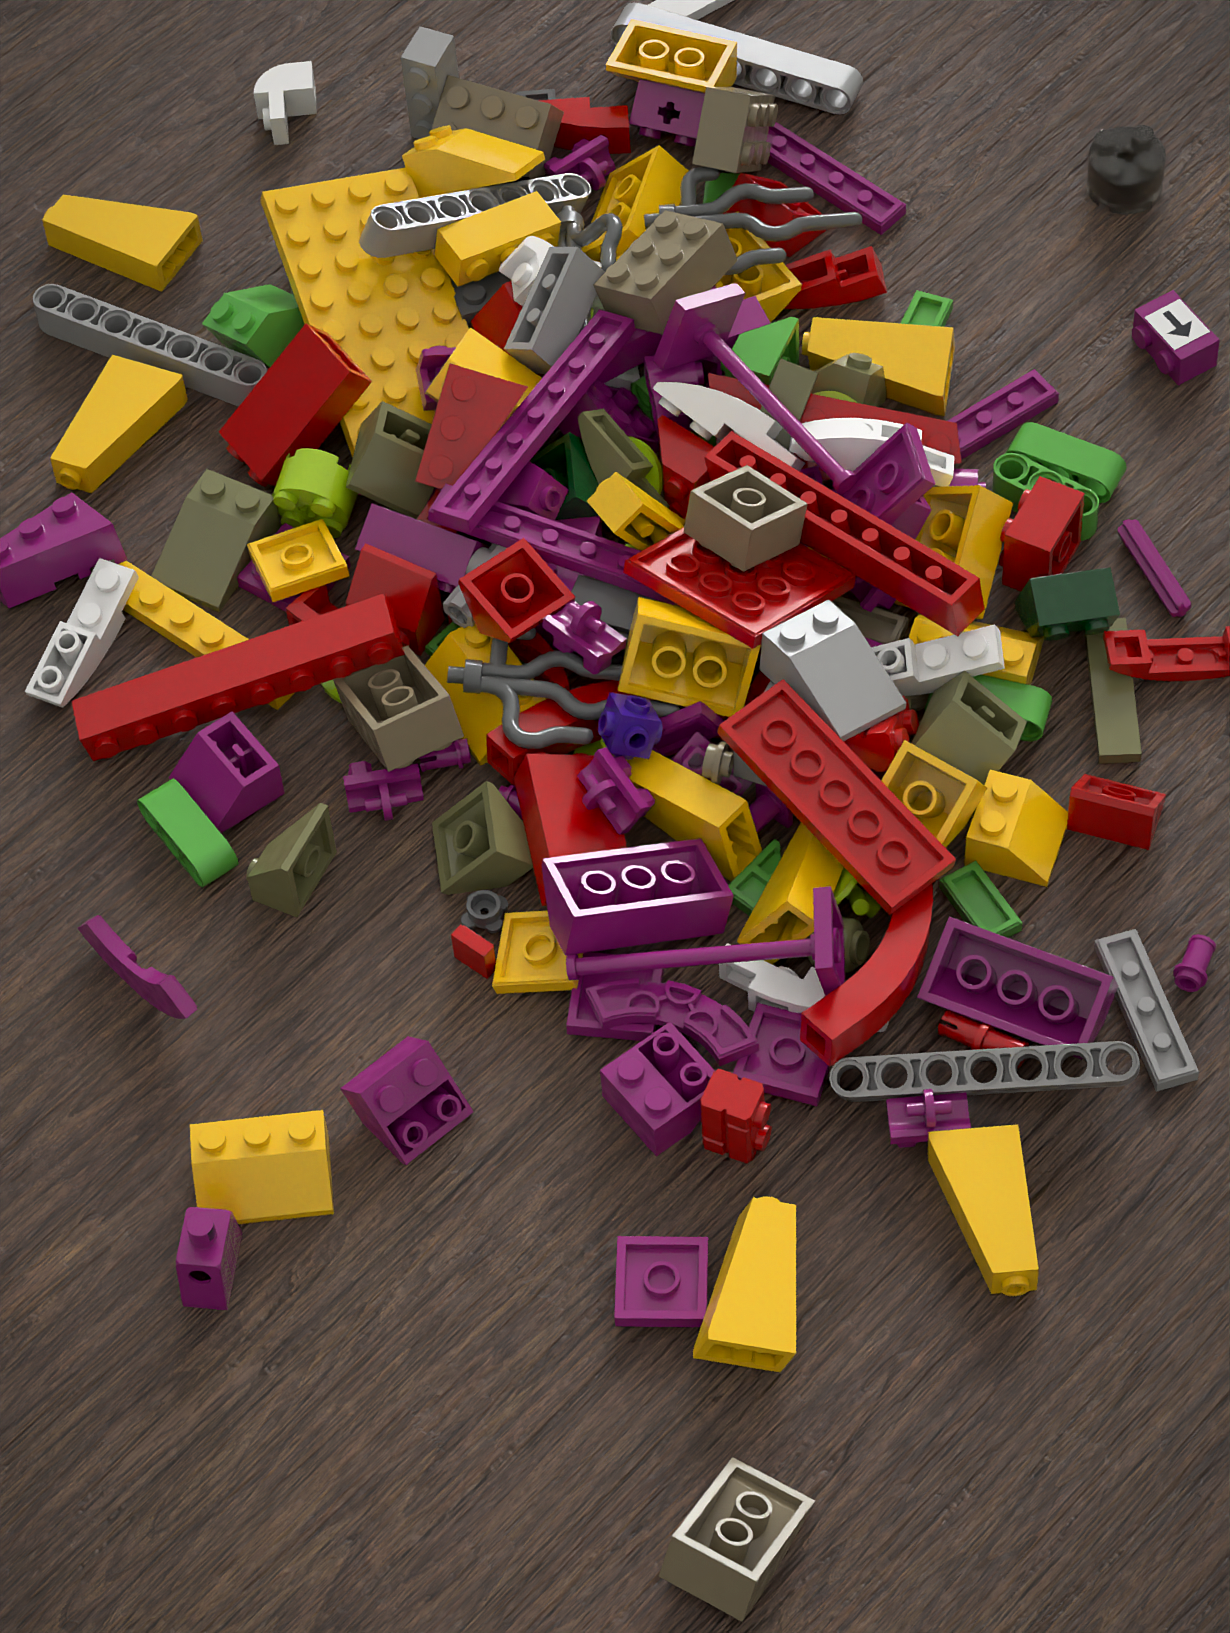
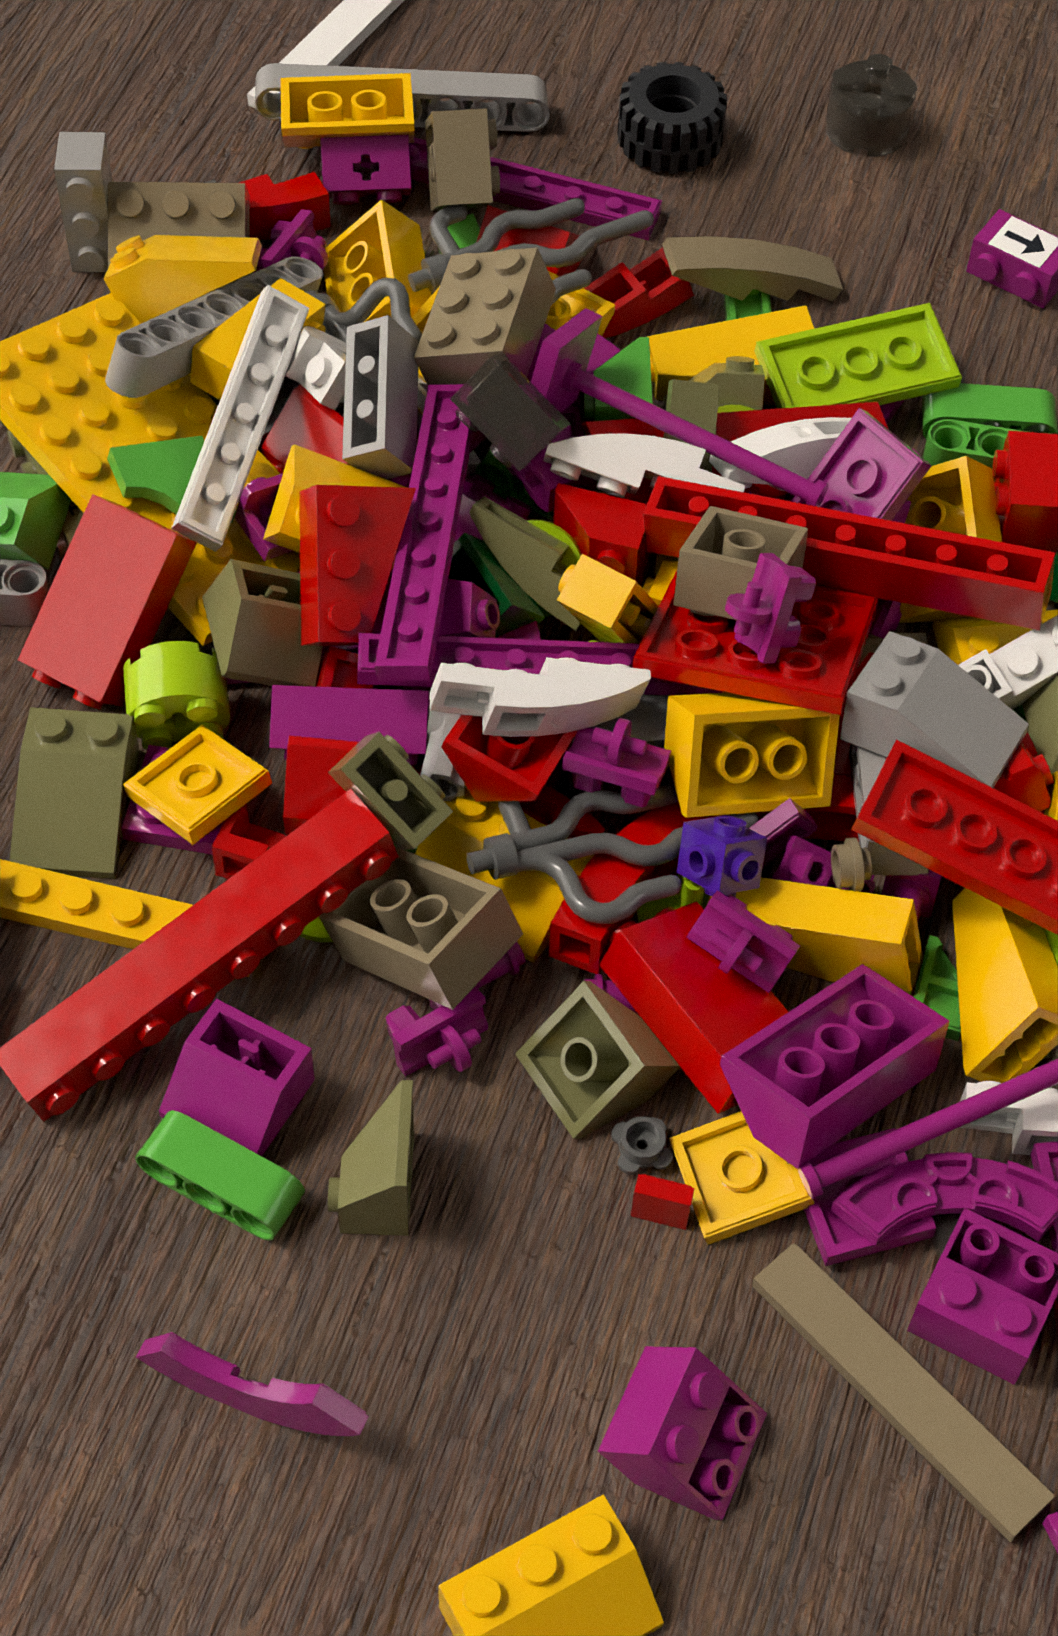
camera: 30 degrees left, 0 degrees up
none -> bright green tile [107,436,236,523]
none -> white tile [171,285,310,552]
none -> olive brick [328,732,453,850]
none -> white slope [430,657,651,737]
none -> clear smoke brick [450,352,570,472]
none -> black tyre [617,62,727,174]
none -> dark tan slope [662,236,843,301]
none -> magenta hips [725,553,816,664]
none -> dark tan tile [752,1242,1055,1543]
none -> lime tile [754,303,962,409]

